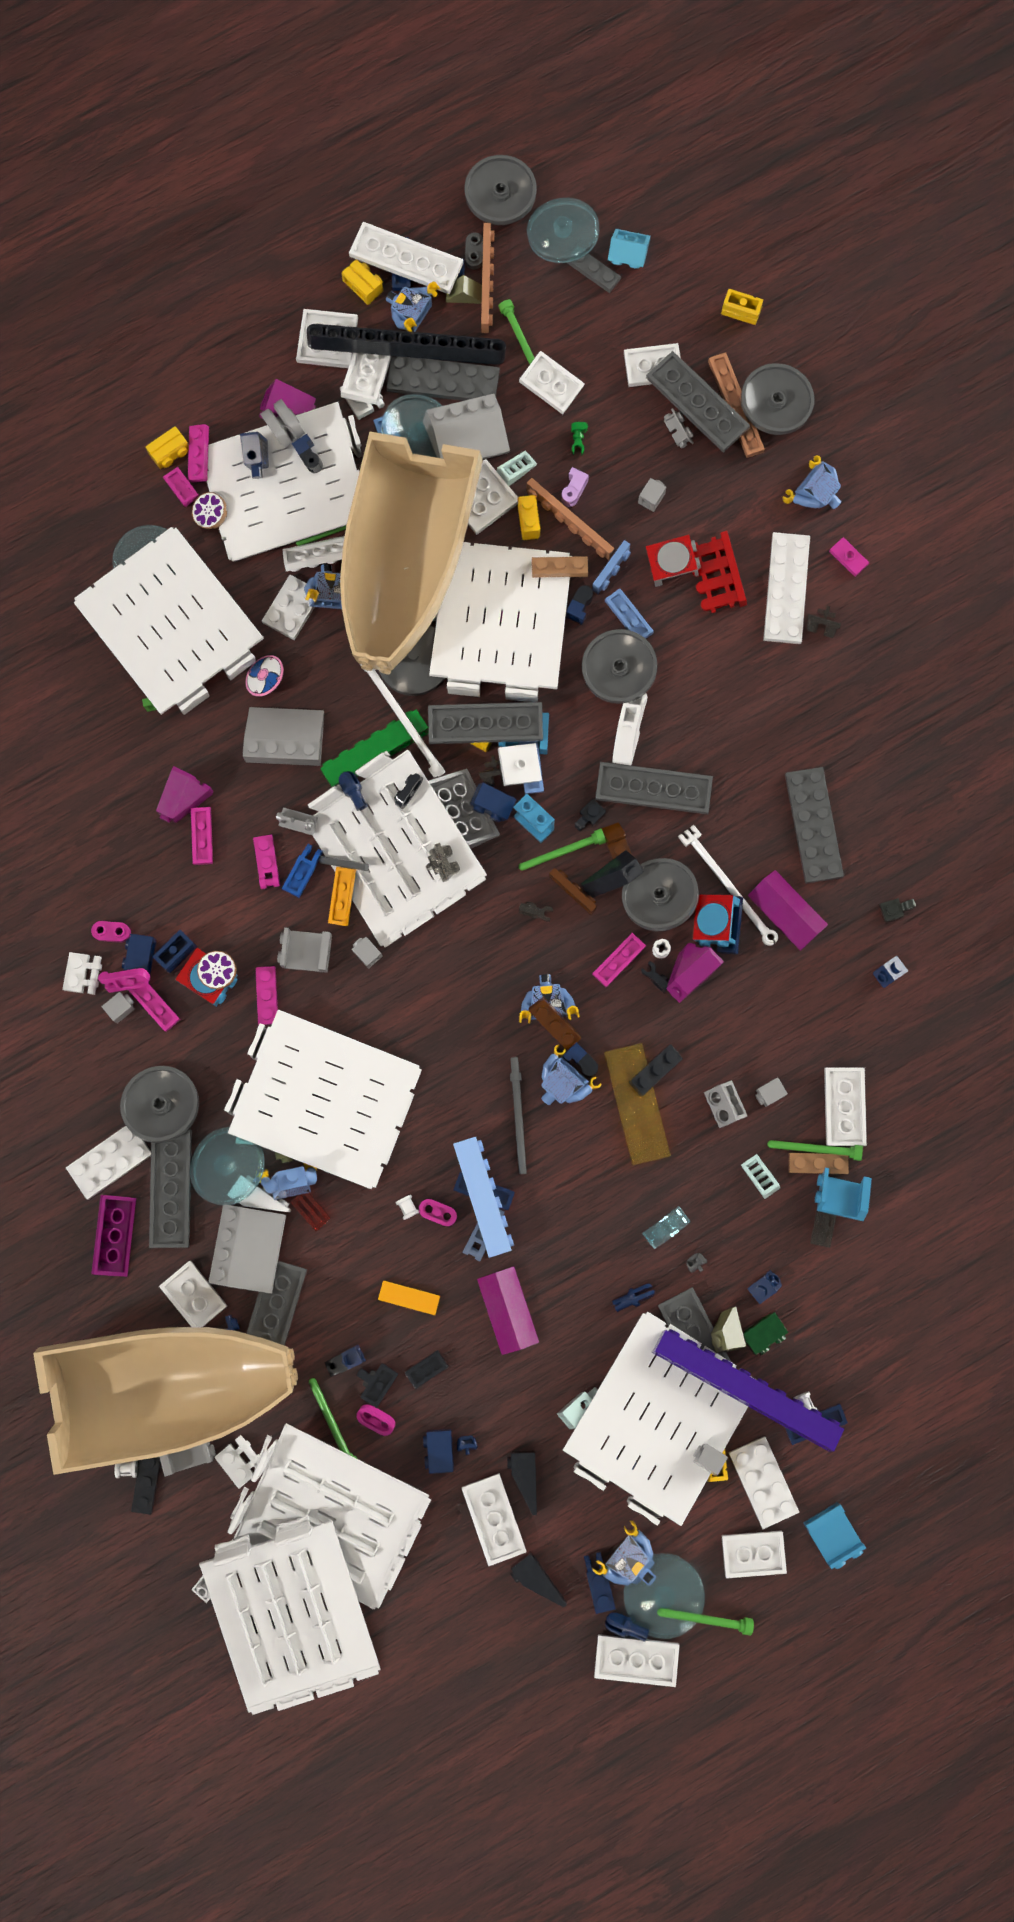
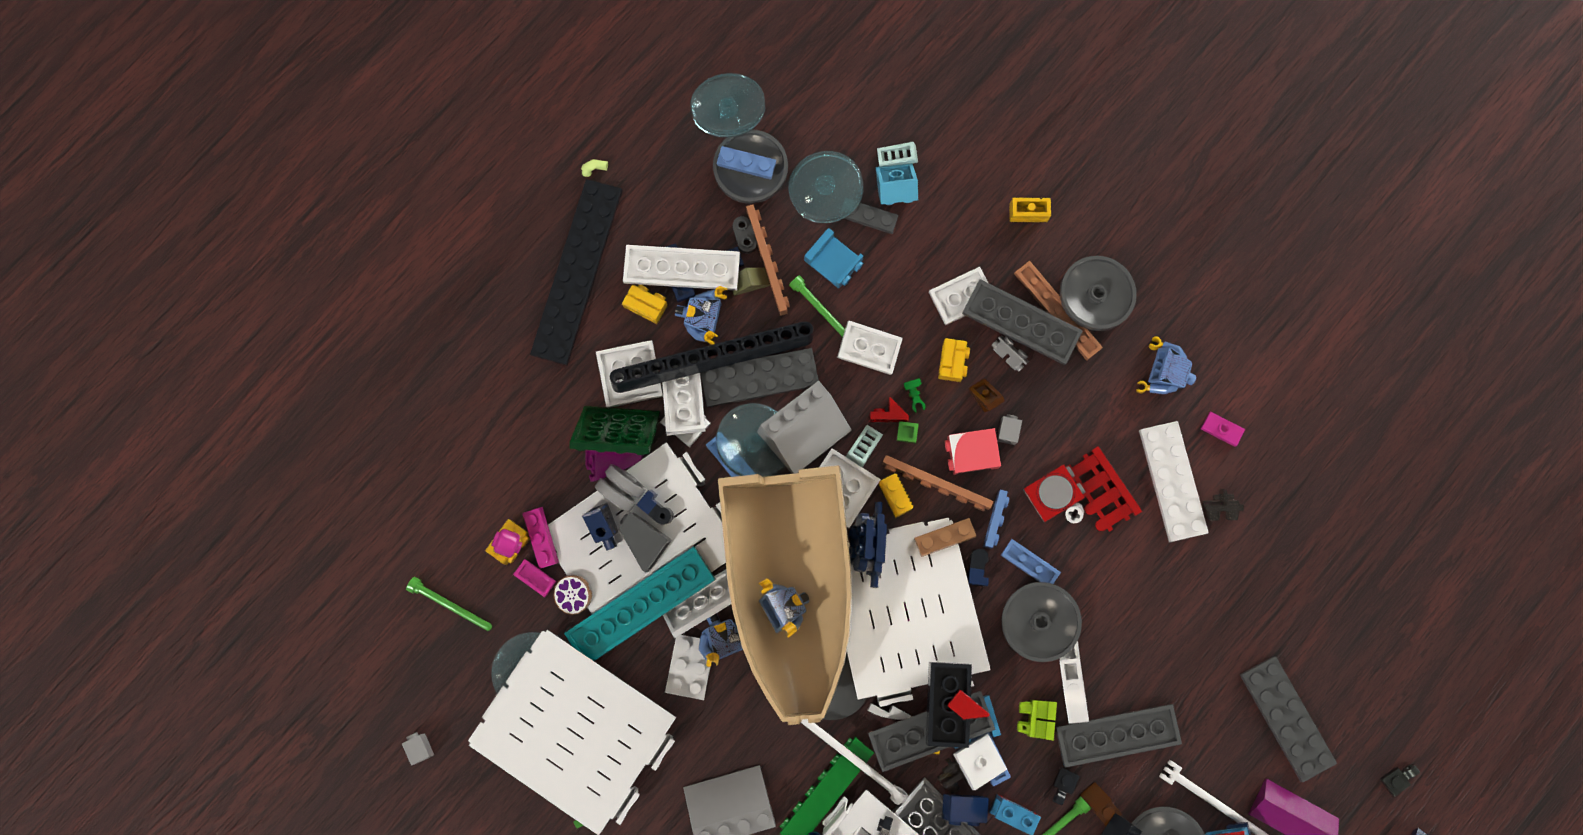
camera: 20 degrees left, 0 degrees up
shield [246,655,284,696] -> none
lavender leg [562,467,589,507] -> none
none -> light grey brick [402,732,434,766]
none -> bright green piece [406,576,492,631]
none -> dark pink head [491,529,522,558]
none -> black plate [530,179,622,366]
none -> teal plate [564,546,716,661]
none -> dark green plate [570,406,660,455]
none -> yellowish green arm [581,159,608,177]
none -> dark grey slope [619,513,672,573]
none -> clear light blue dish [691,73,765,137]
none -> medium blue plate [717,146,776,179]
none -> torso [758,578,809,638]
none -> dark azure panel [804,228,864,288]
none -> dark blue piece [848,502,887,588]
none -> white slope [867,703,911,720]
none -> red slope [869,397,909,422]
none -> light aqua slope [877,142,918,167]
none -> bright green plate [897,421,918,444]
none -> black brick [926,662,972,748]
none -> yellow brick [938,338,970,382]
none -> coral panel [945,428,1001,475]
none -> red tile [947,689,990,719]
none -> reddish brown slope [969,378,1005,412]
none -> lime hips [1017,700,1057,741]
none -> white bush [1065,503,1084,523]

